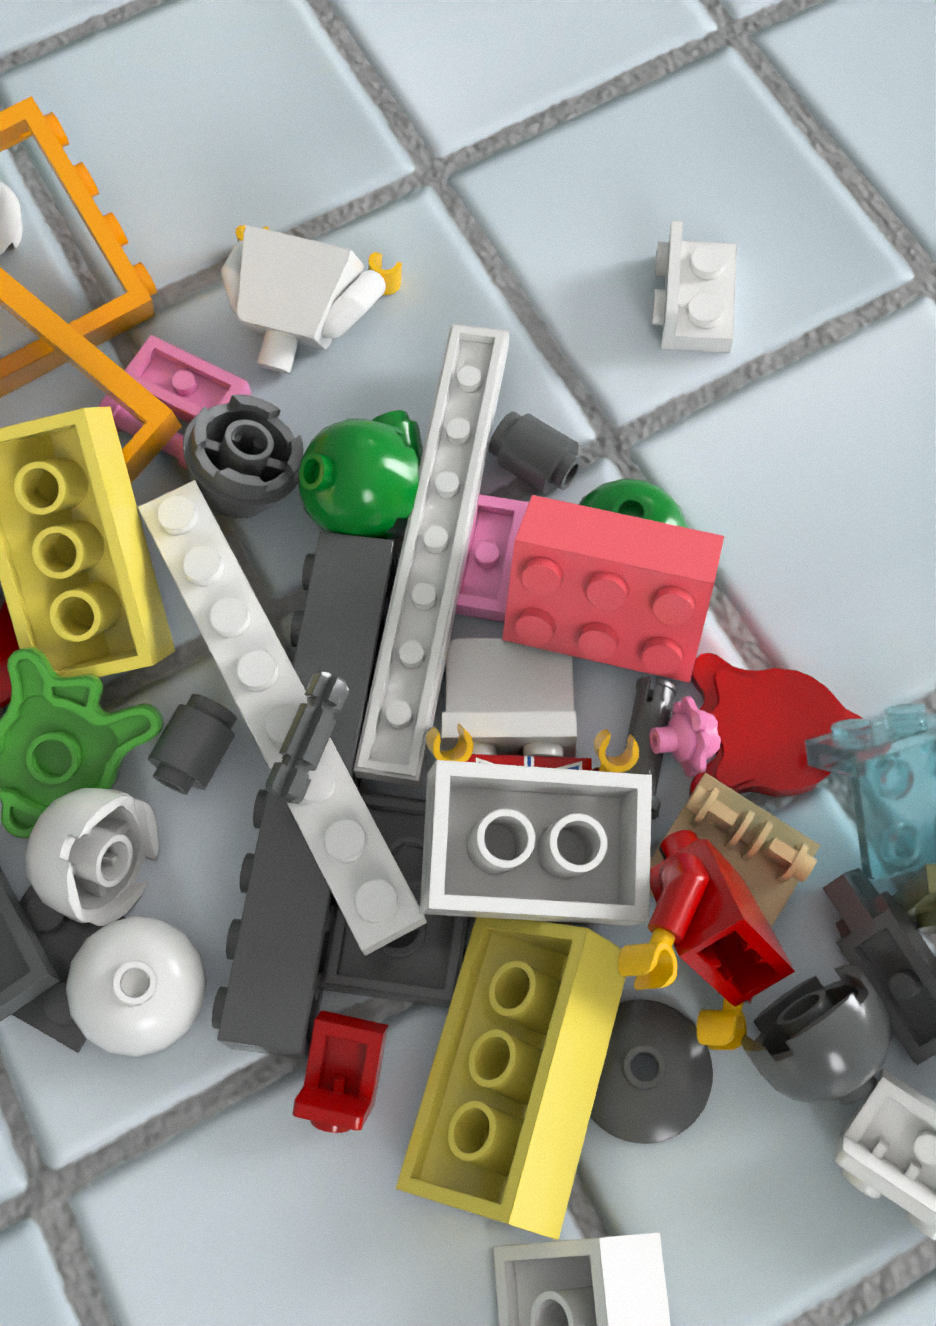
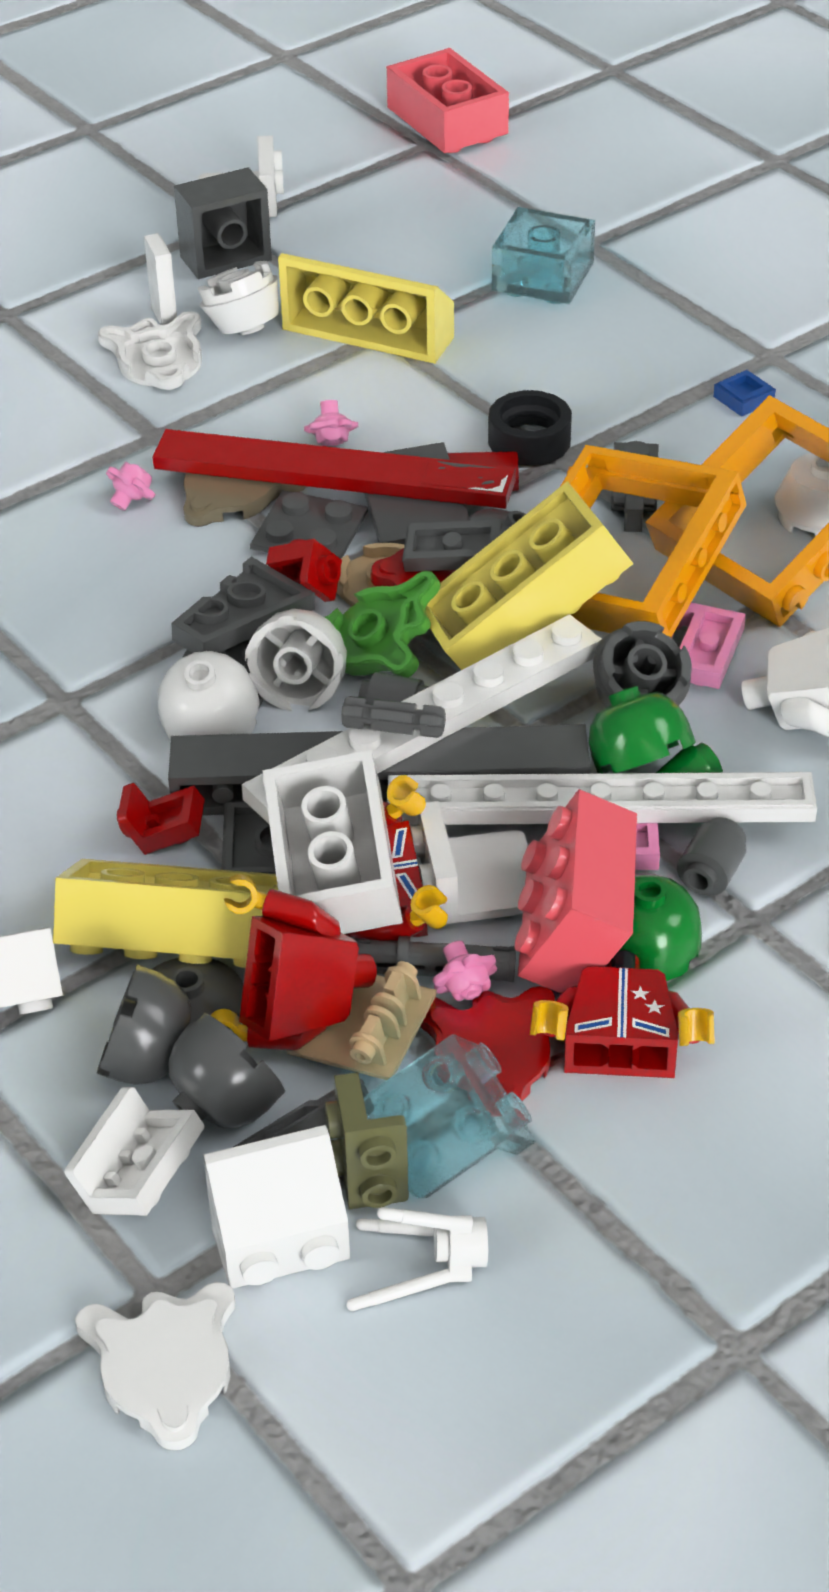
camera: 75 degrees right, 25 degrees down
none -> dark grey cylinder [96,964,192,1085]
none -> red torso [530,951,715,1078]

